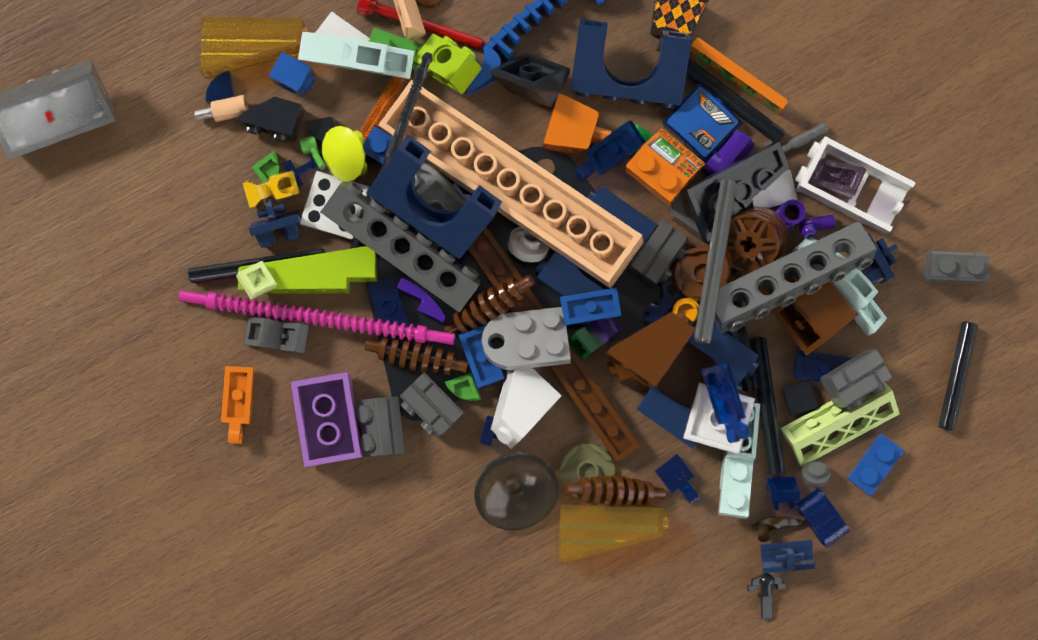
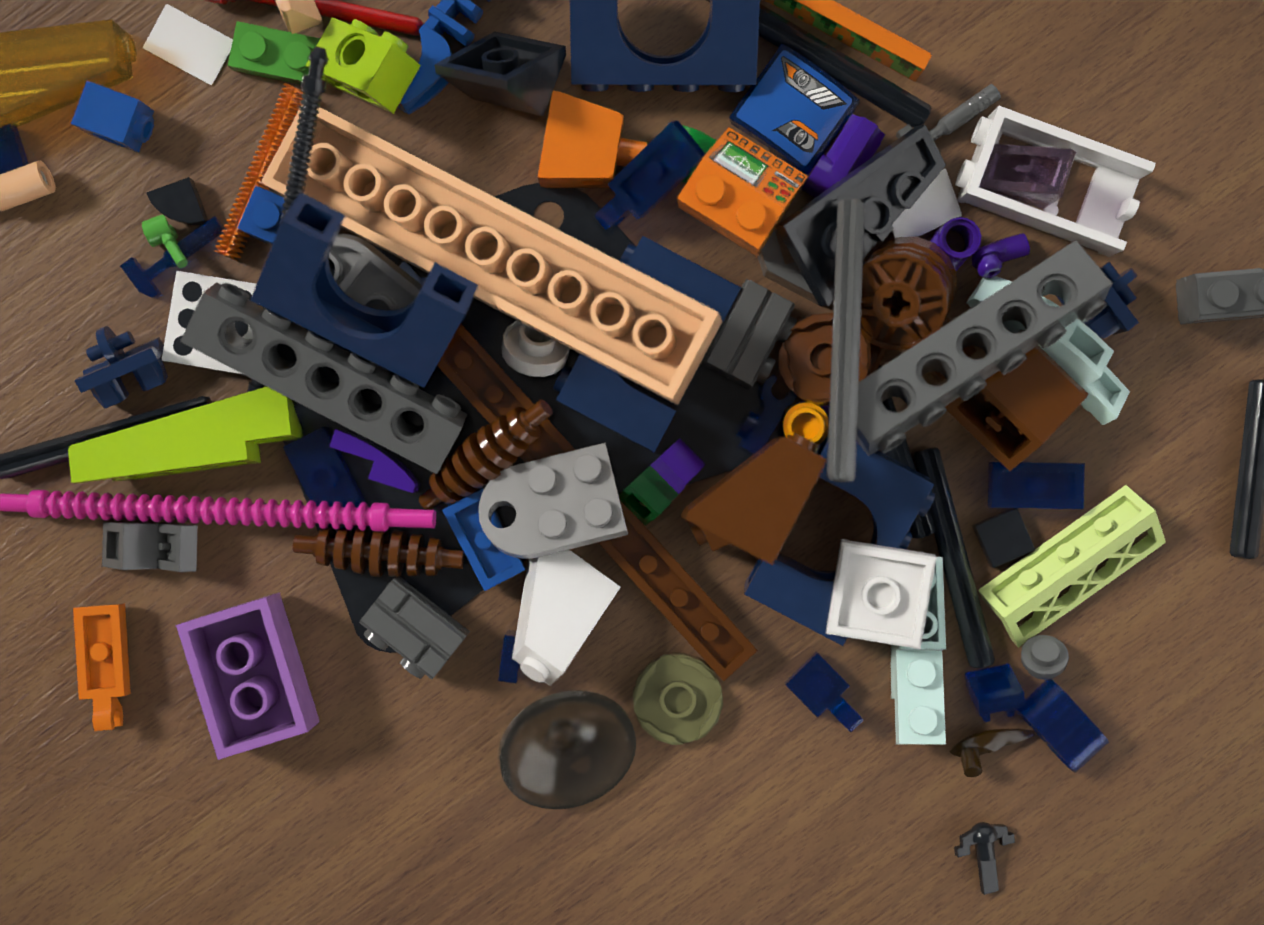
camera: 10 degrees left, 5 degrees up
yellowish green tile [236,261,277,300] -> none
black slope [238,96,305,143] -> none
yellow leg [242,171,299,208] -> none
bright green tile [251,151,280,183] -> none
light aqua slope [298,32,414,79] -> none
neon yellow dish [322,126,367,182] -> none
dark grey brick [357,396,405,458] -> none
bright green tile [445,372,481,401] -> none
clear yellow slope [558,504,669,563] -> none
blue plate [560,288,622,326] -> none
reddish brown piece [564,475,666,507] -> none
clear blue plate [701,362,750,443] -> none
dark blue hips [760,540,815,574] -> none
dark grey brick [820,349,892,409] -> none
blue plate [846,434,904,496] -> none

